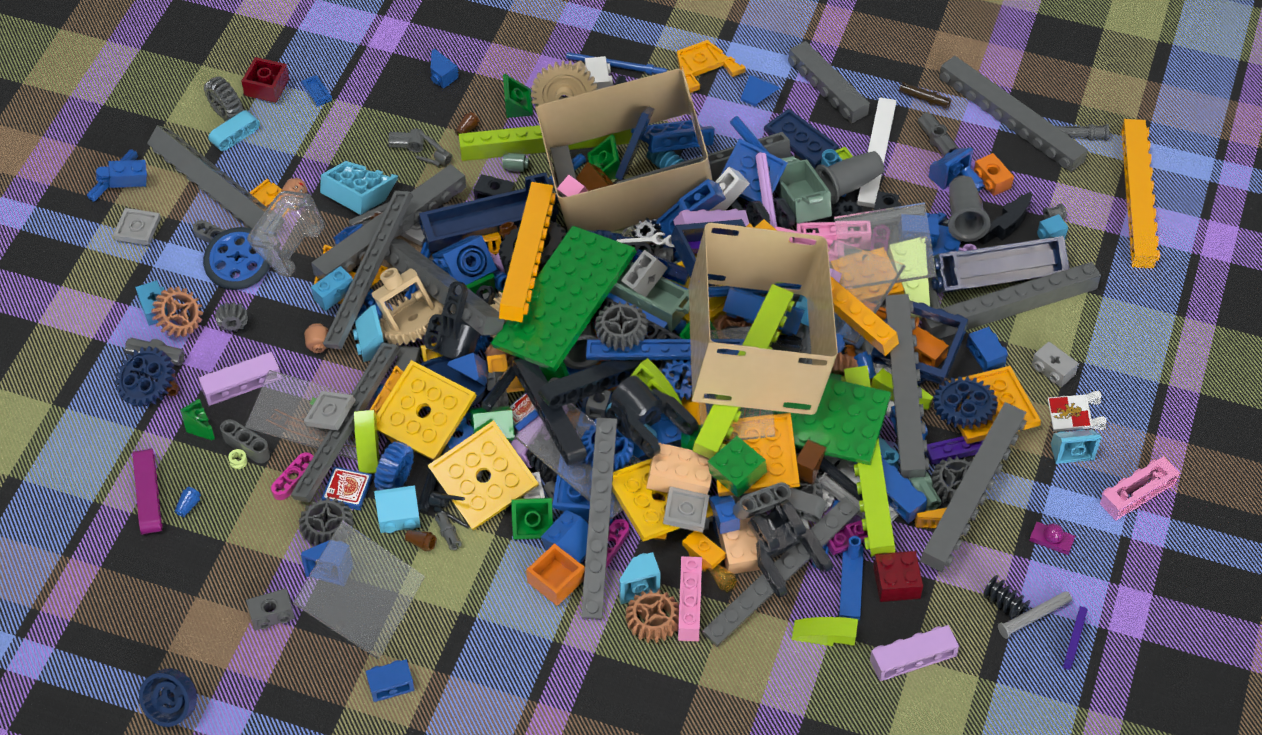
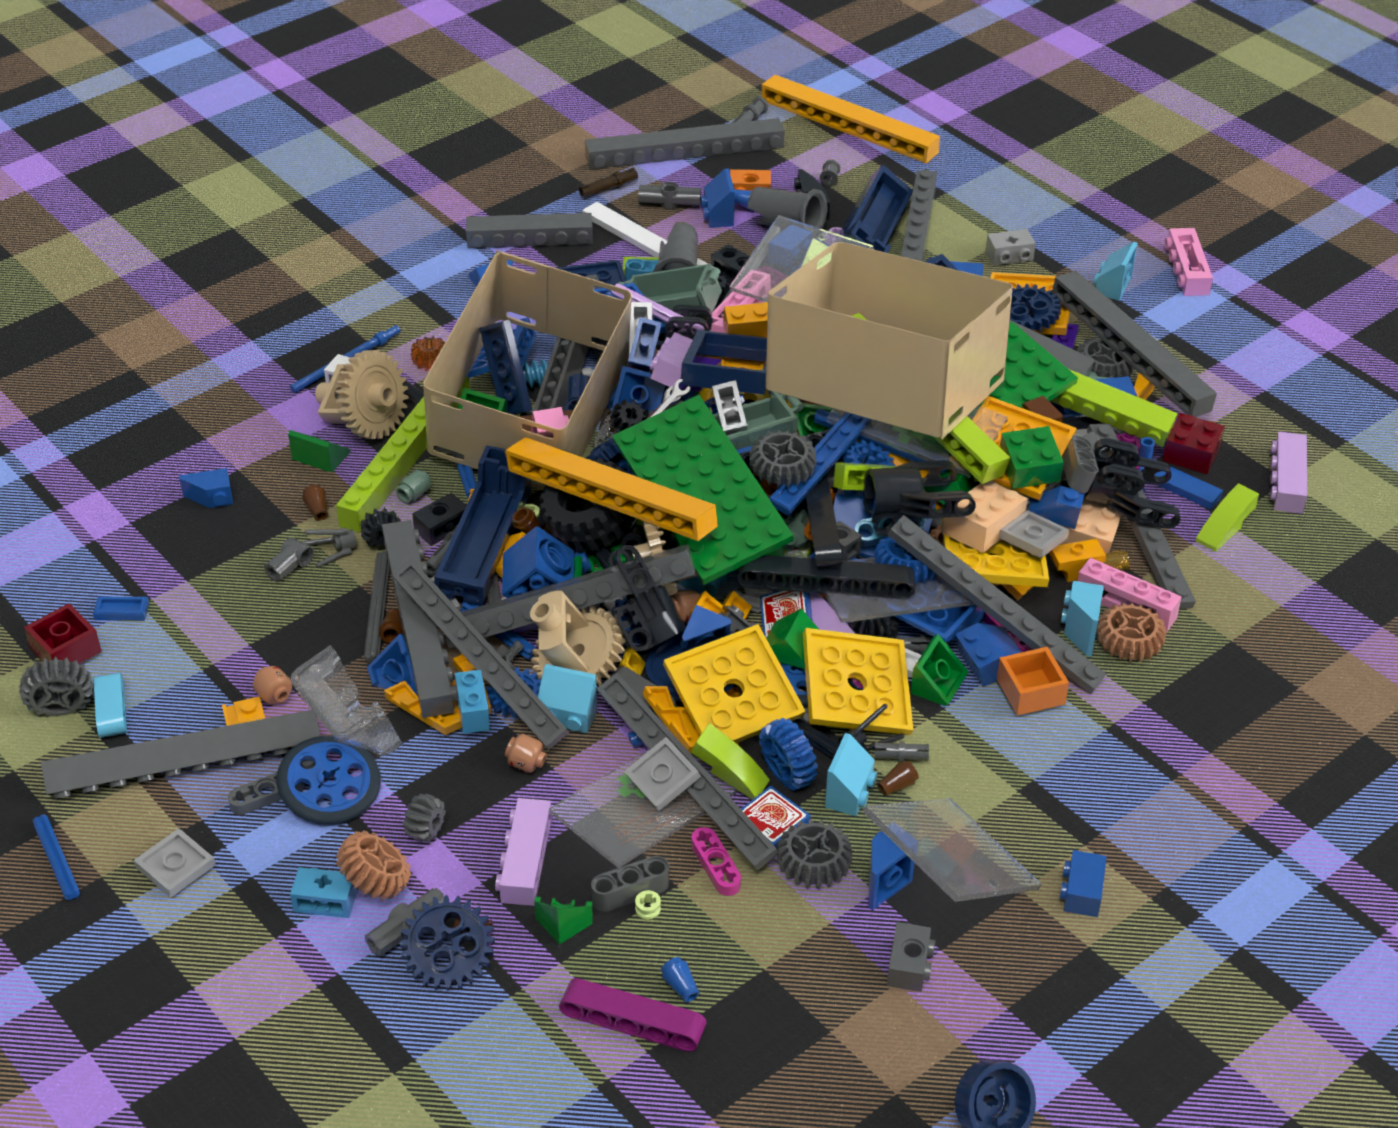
camera: 60 degrees left, 10 degrees down
blue brick [96,160,147,188] -> none
medium azure wedge [320,161,398,215] -> none
black axle [481,357,519,411] -> none
light orange wing [677,40,746,93] -> none
black piece [983,575,1031,619] -> none
light grey axle [998,592,1072,639] -> none
magenta tile [1029,522,1075,555] -> none
dark azure brick [1037,214,1068,239] -> none
flag [1048,391,1107,432] -> none
dark purple tile [1062,606,1088,670] -> none
none -> black gear [360,507,401,549]

